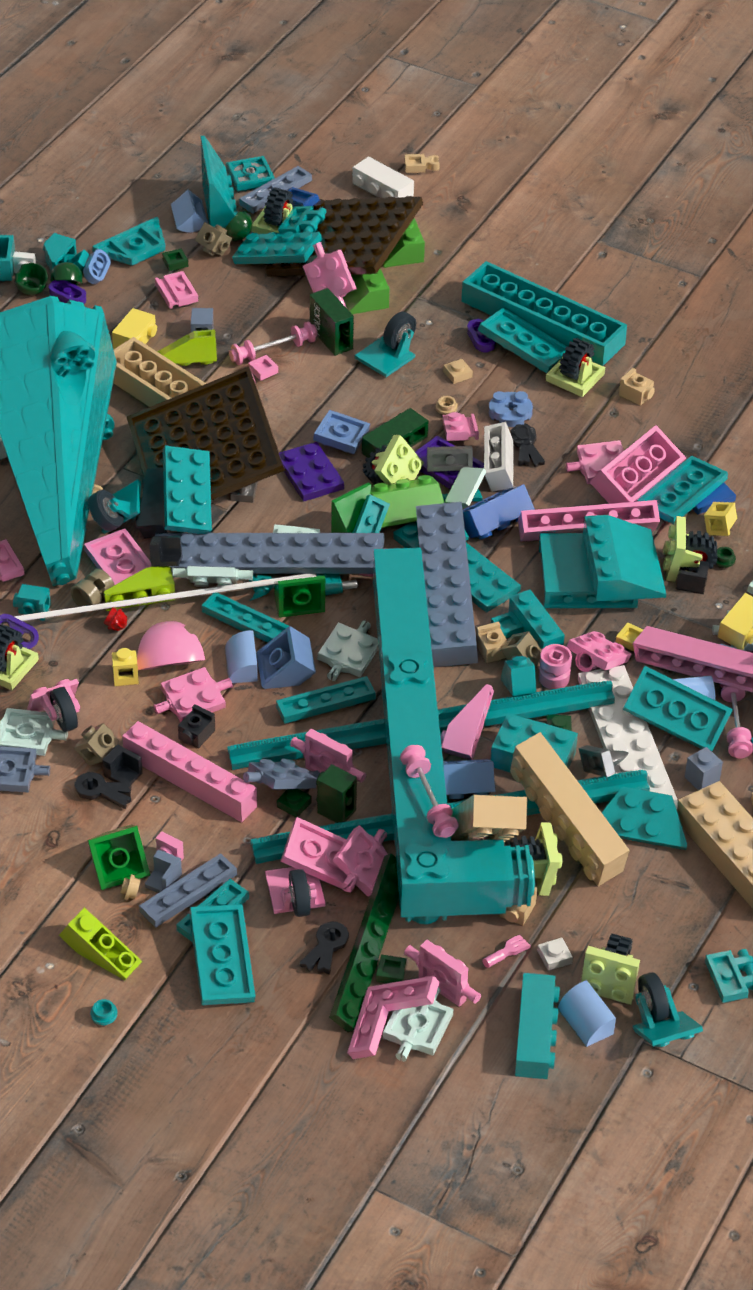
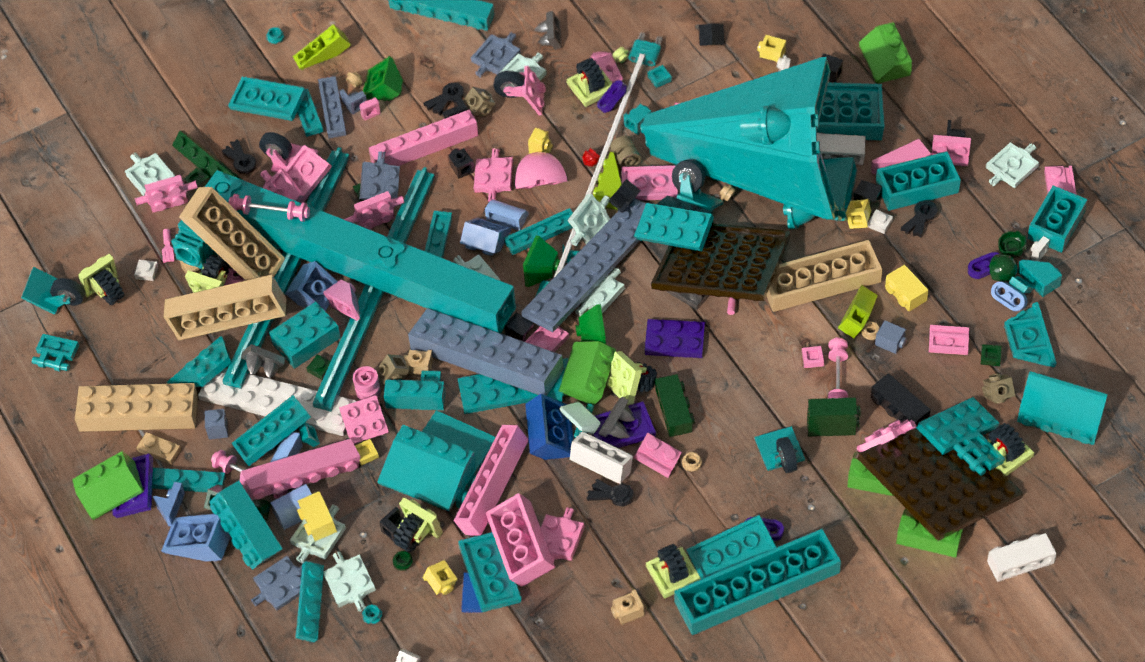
camera: 125 degrees right, 10 degrees up
dark green hair [225,211,253,241] -> none
teal piece [226,156,275,191] -> none
sand blue plate [239,166,312,214] -> none
blue tile [288,187,320,207] -> none
medium blue plate [313,410,370,454] -> none
dark green brick [316,764,357,823] -> none
bright pink plate [347,976,439,1059] -> none
teal plate [353,495,390,533] -> none
tan plate [405,154,439,173] -> none
tan plate [443,359,473,384] -> none
medium blue plate [489,391,533,427] -> none
teal slope [501,656,536,696] -> none
teal brick [515,973,560,1079] -> none
light blue brick [558,980,616,1047] -> none
none -> black brick [871,373,931,426]

